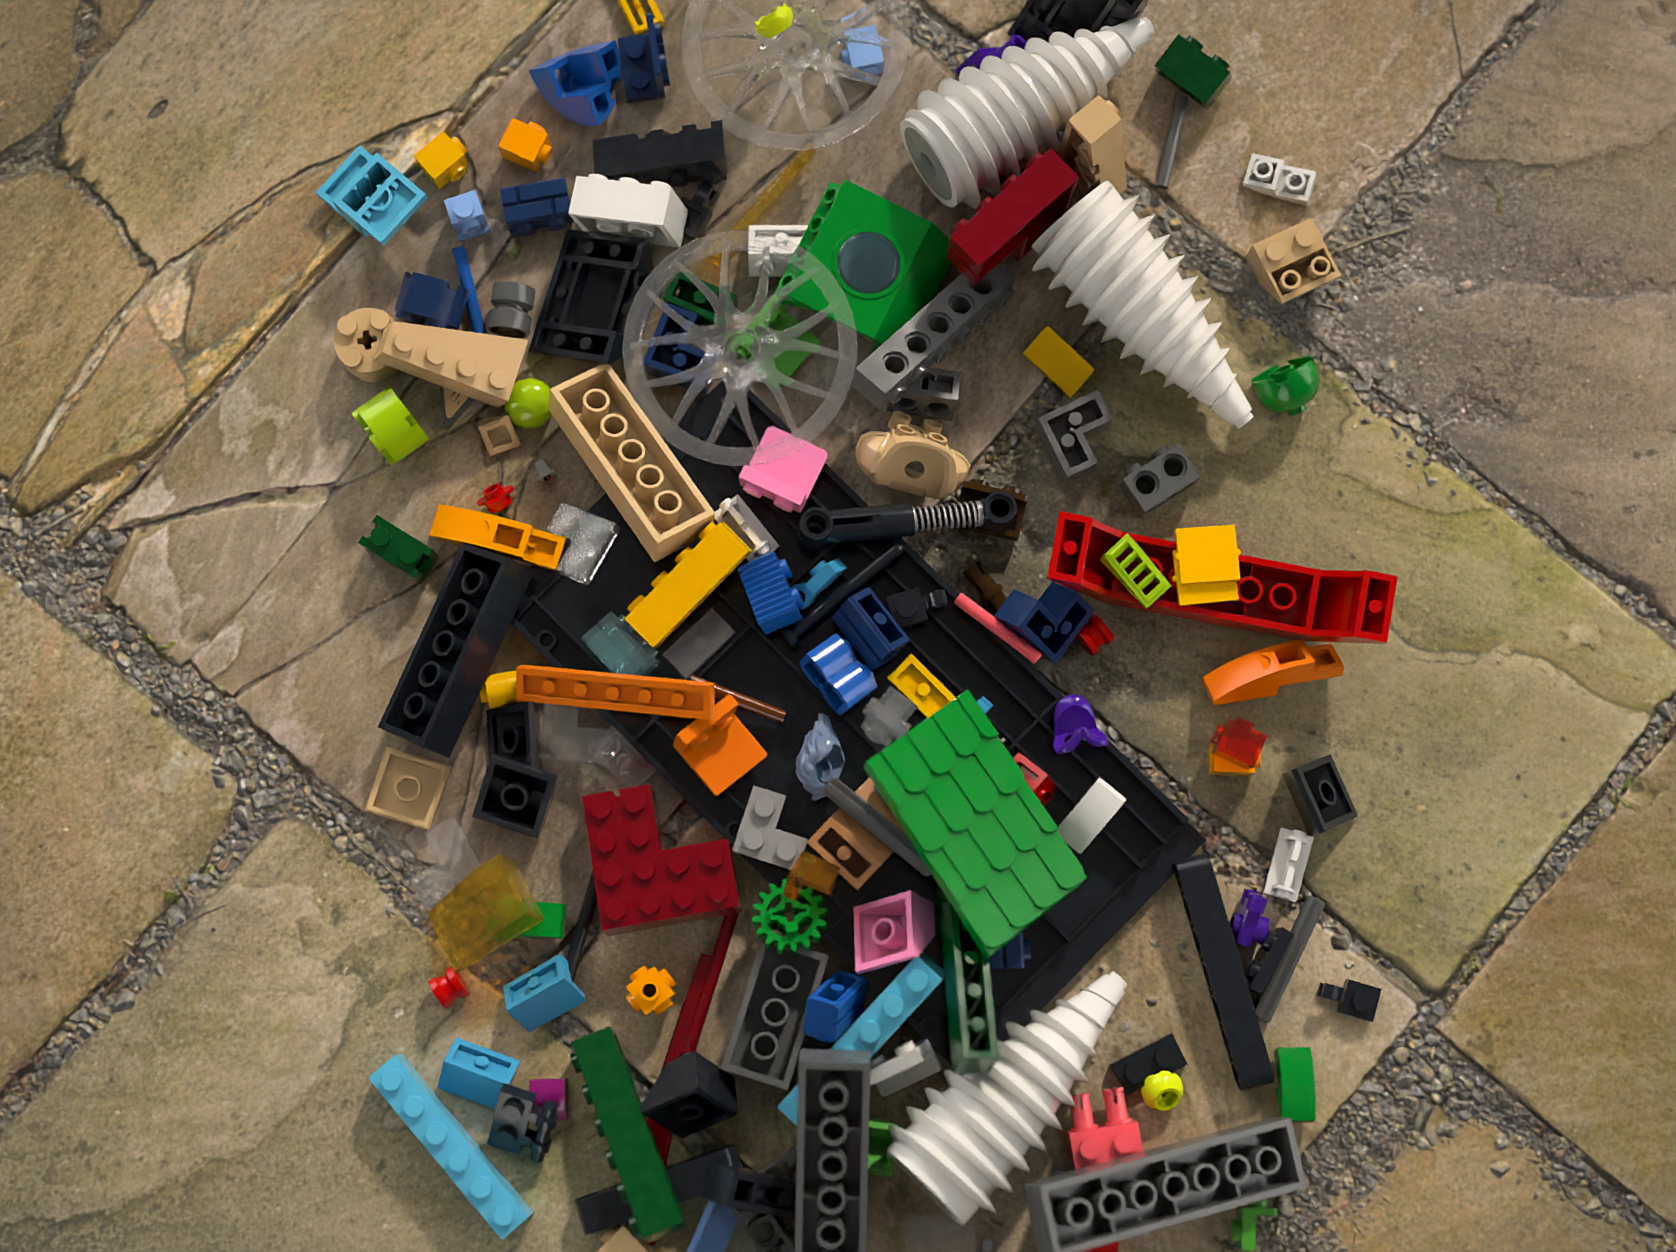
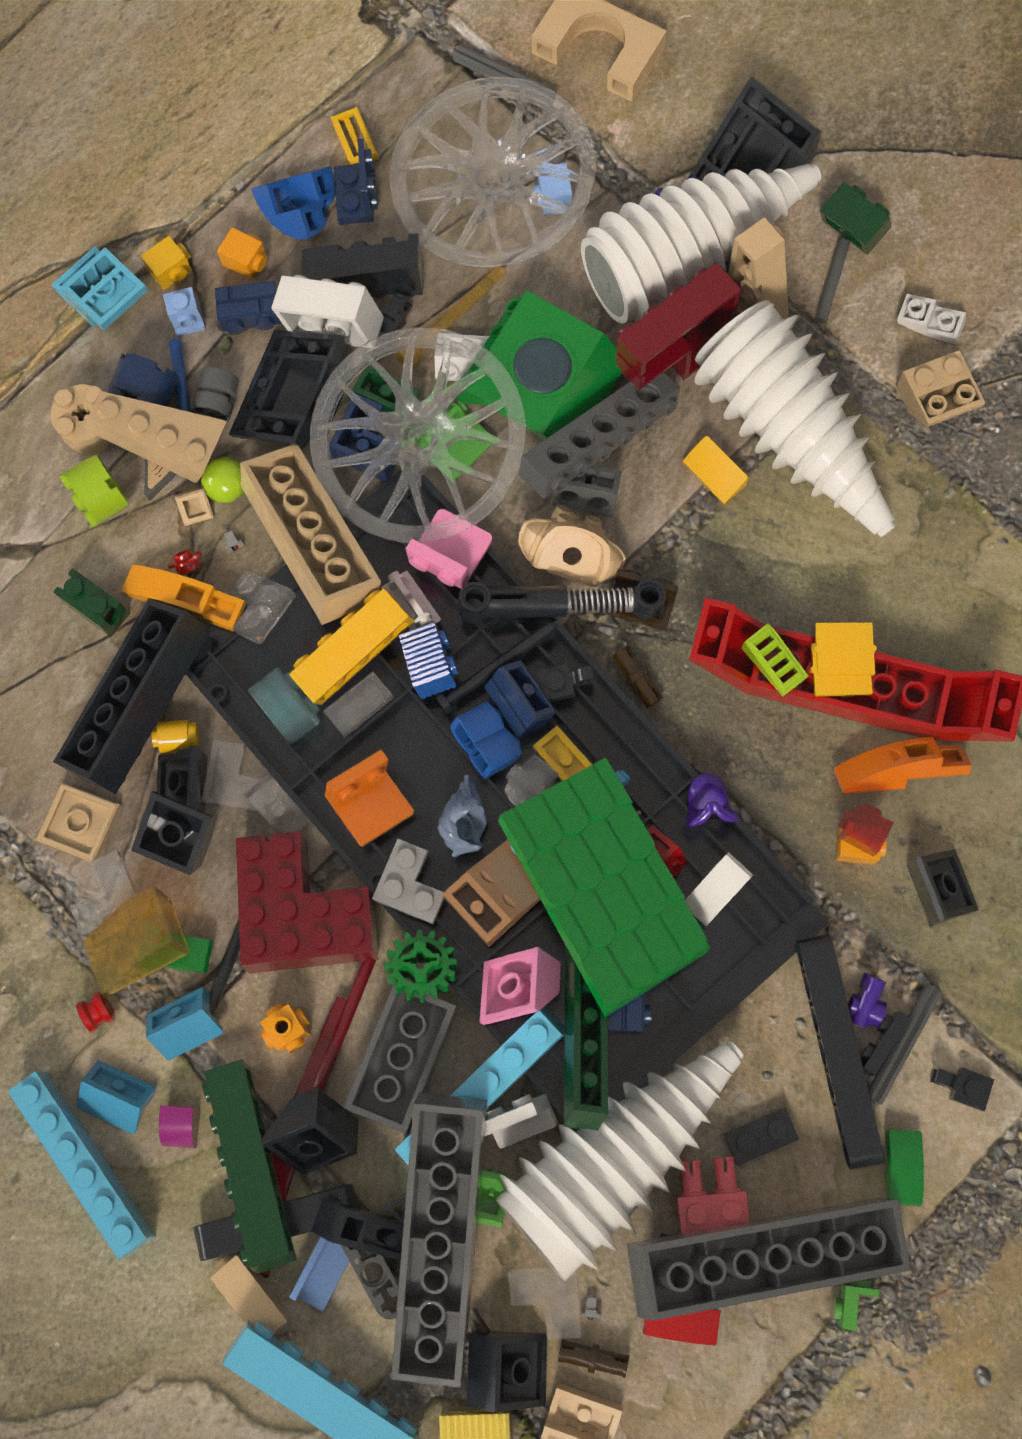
camera: 15 degrees right, 5 degrees down
black plate [487,1083,558,1163] -> none
orange plate [516,665,715,720] -> none
reddish brown bar [689,675,787,724] -> none
neon yellow plate [754,3,793,39] -> none
clear orange panel [783,851,840,901] -> none
dark azure plate [791,558,847,610] -> none
blue brick [803,969,867,1043] -> none
dark grey axle [823,777,931,876] -> none
coral bar [954,592,1043,664] -> none
dark blue brick [994,581,1095,664] -> none
flat silver brick [1035,390,1113,485] -> none
red wheel [1076,614,1114,656] -> none
dark grey brick [1119,444,1201,518] -> none
neon yellow plate [1141,1070,1183,1111] -> none
green cylinder [1251,356,1320,416] -> none
white hinge [1263,828,1314,903] -> none

